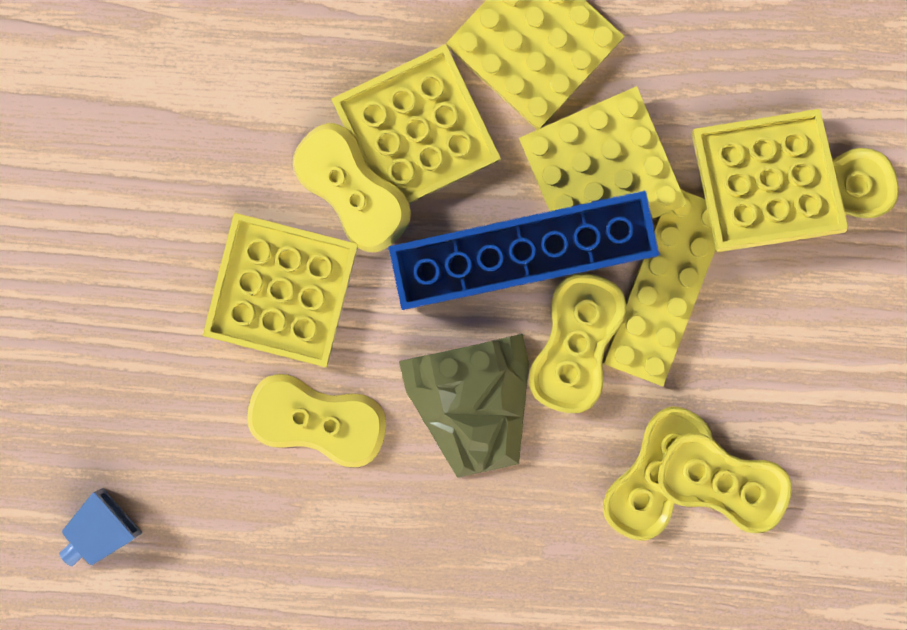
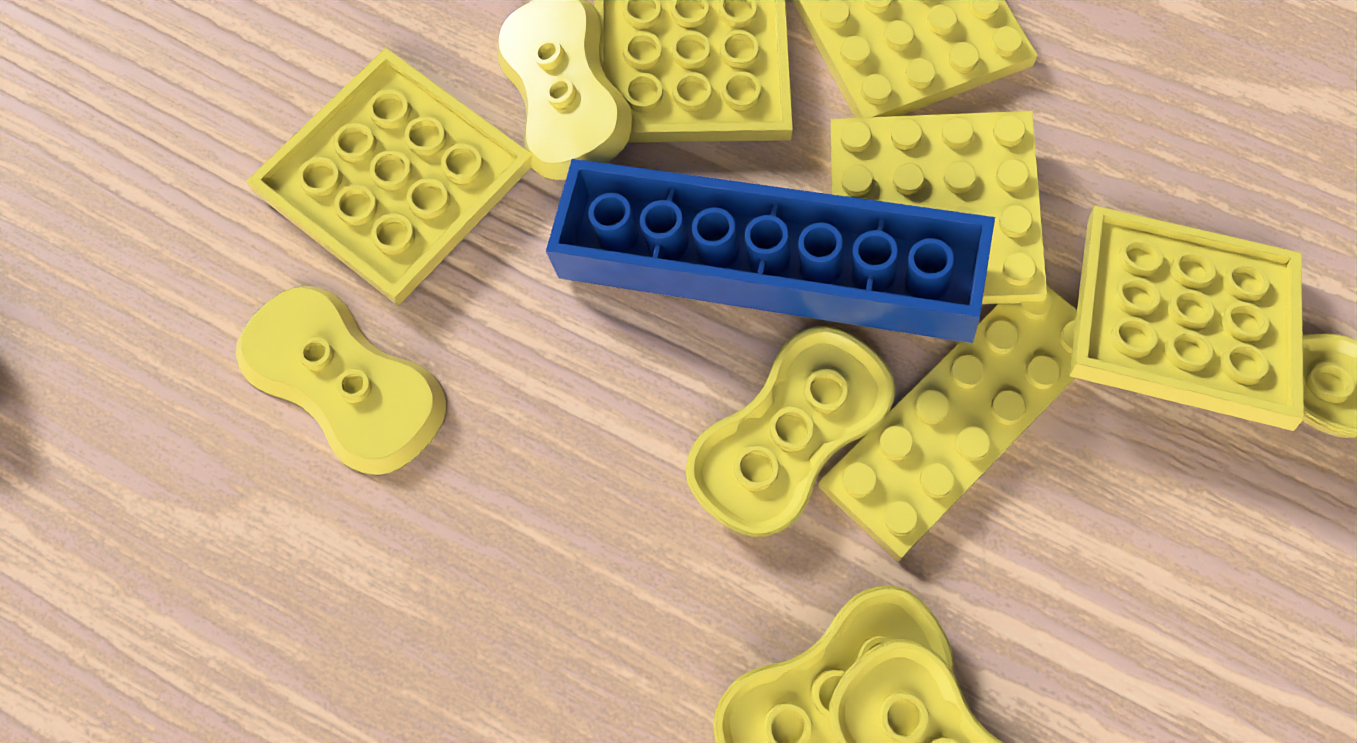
camera: 20 degrees right, 20 degrees down
olive wedge [399,334,529,478] -> none

